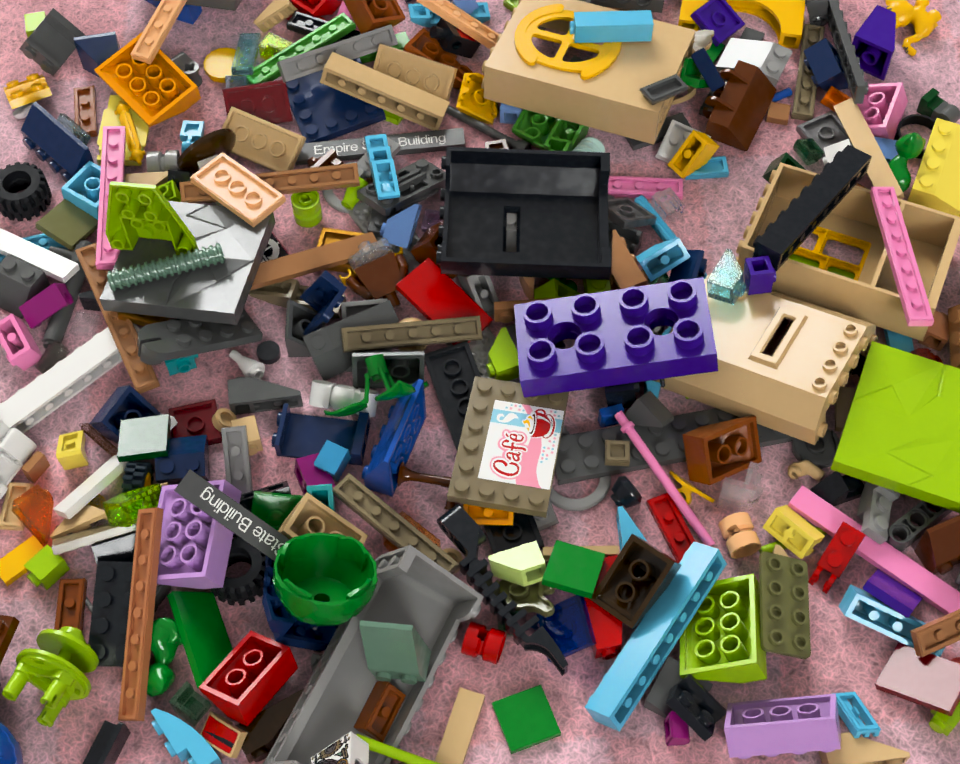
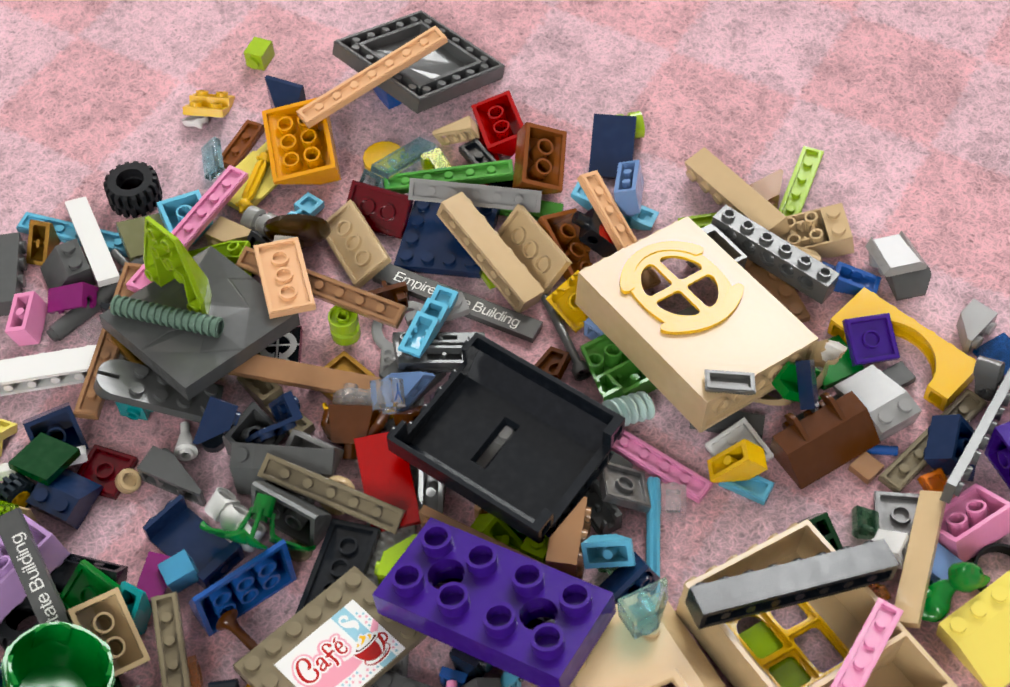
camera: 35 degrees right, 5 degrees down
dark grey panel [19,8,86,76] -> none
dark blue slope [21,102,94,183] -> none
clear smoke cone [35,340,70,374] -> none
reddish brown piece [79,423,118,456] -> none
dark grey piece [171,52,203,87] -> none
light grey tile [221,425,253,494] -> none
tan brick [231,415,263,456] -> none
lime cone [341,177,369,210] -> none
medium azure brick [569,10,654,43] -> none
dark purple brick [743,256,776,295] -> none
none -> dark blue slope [193,395,241,445]
none -> clear brick [370,377,406,415]

